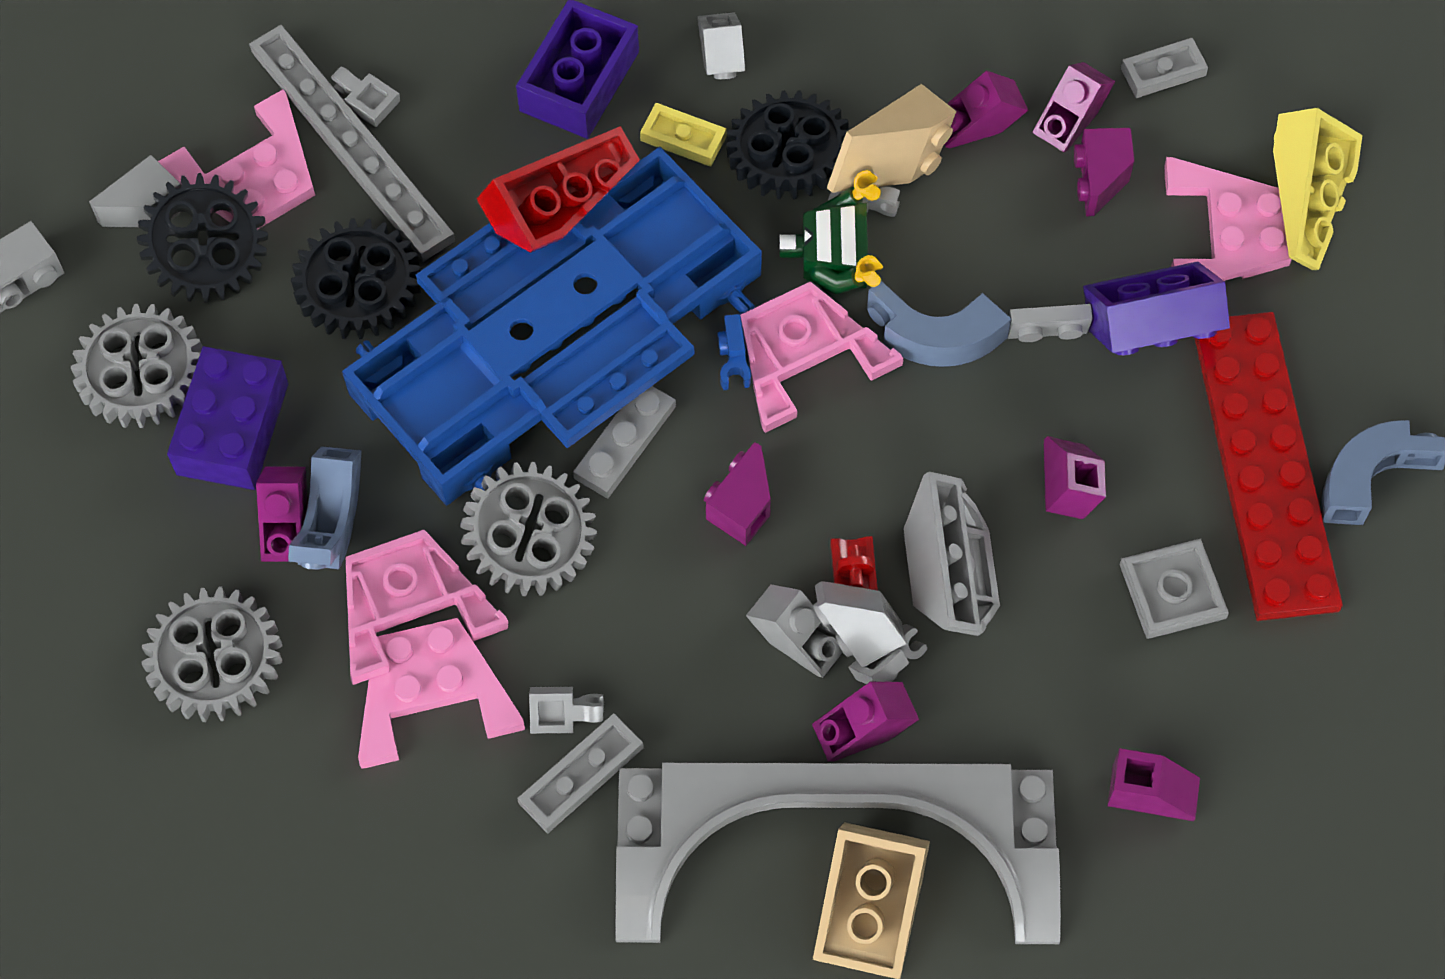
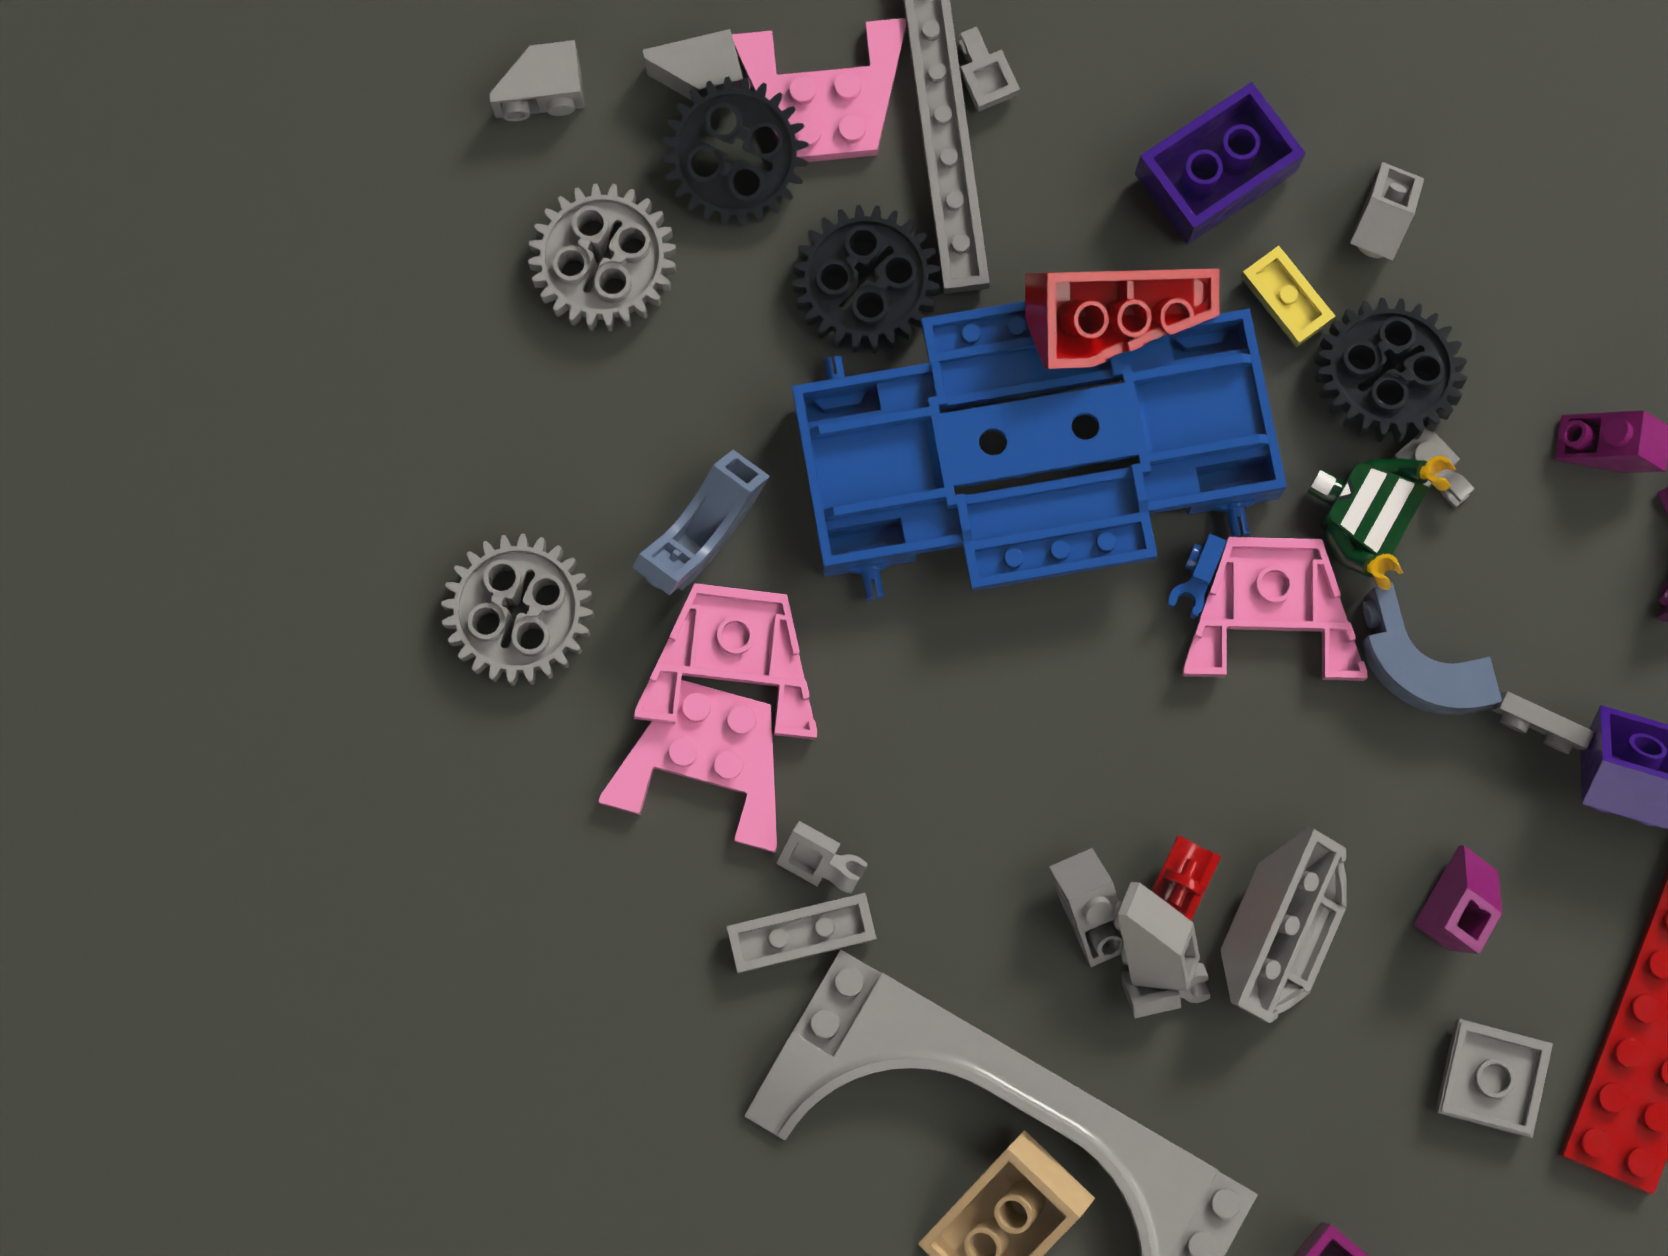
camera: 30 degrees right, 15 degrees up
dark purple brick [167,346,289,490] -> none
magenta slope [256,467,308,562] -> none
light grey gear [460,462,597,596] -> none
light grey plate [573,386,676,499] -> none
magenta slope [704,442,771,546] -> none
magenta slope [812,681,919,762] -> none
tan slope [827,84,957,193] -> none

